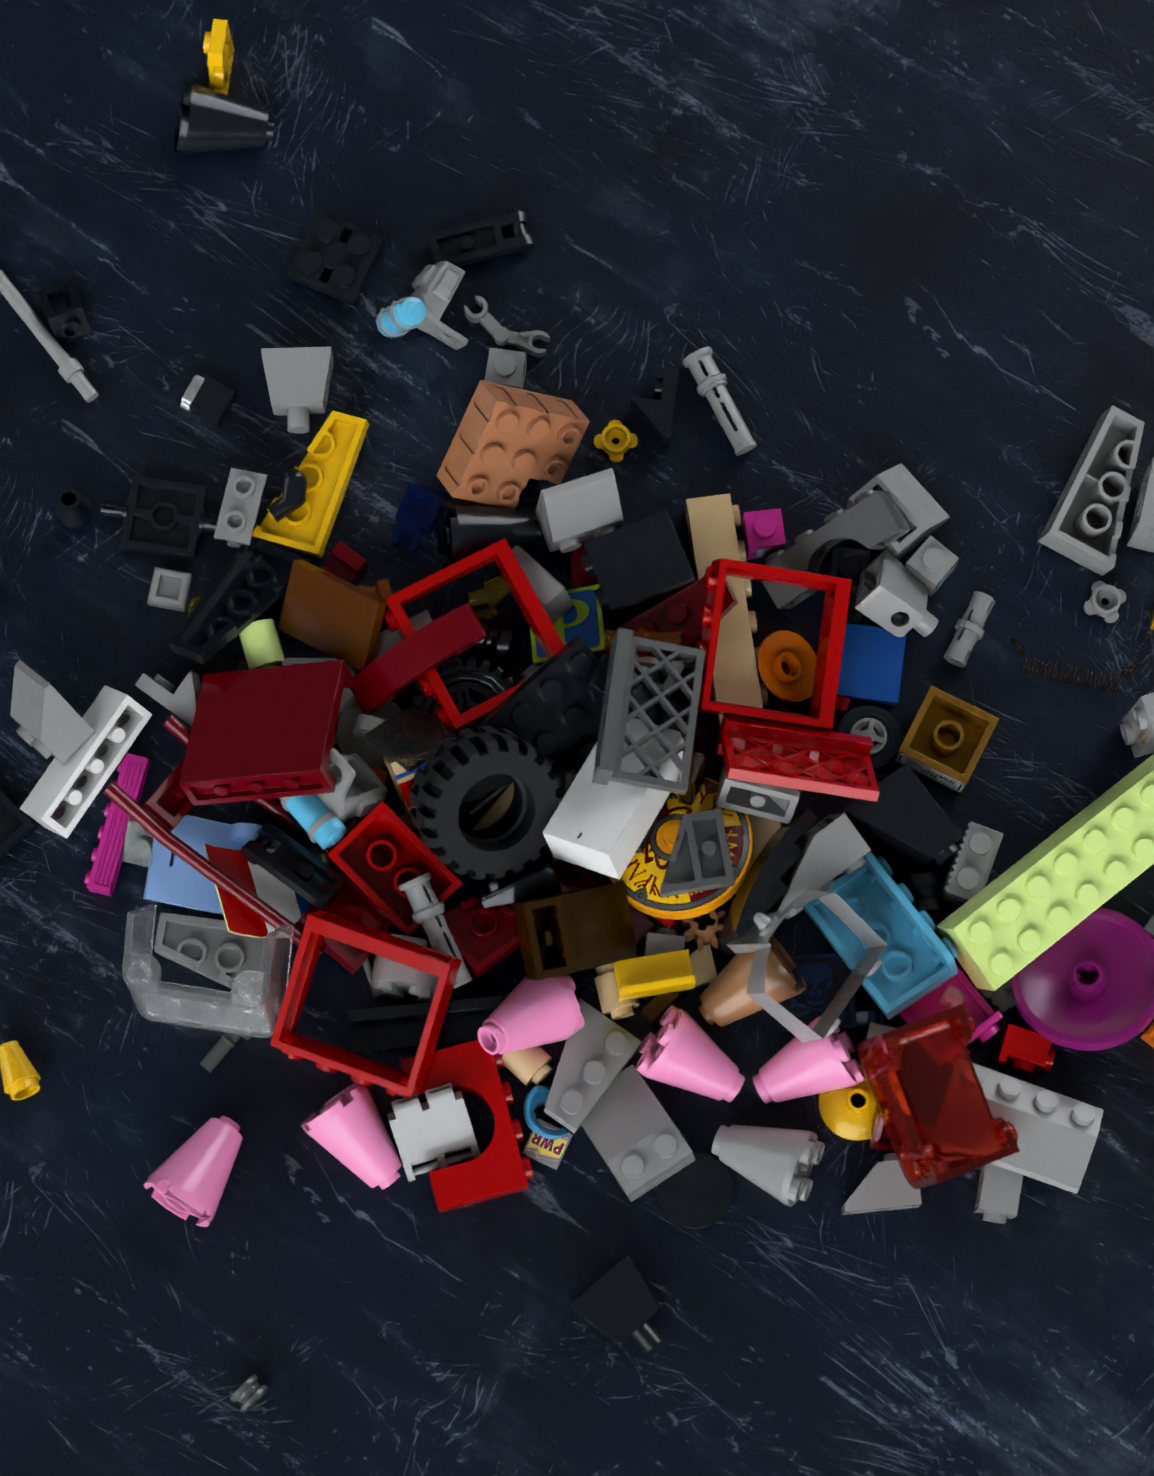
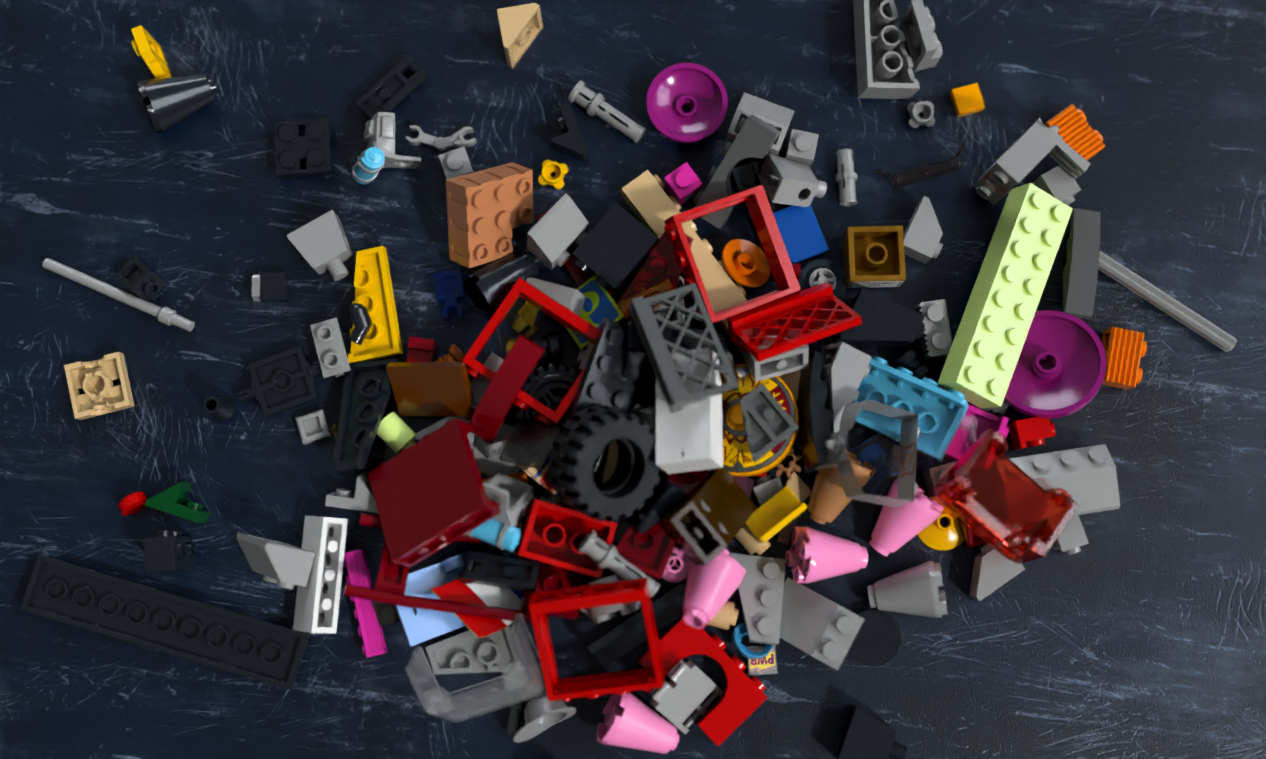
camera: 30 degrees left, 5 degrees up
none -> tan slope [497,3,543,69]
none -> light grey piece [513,690,576,743]
none -> magenta dish [646,63,728,143]
none -> bright pink head [662,546,691,583]
none -> light grey slope [903,196,943,264]

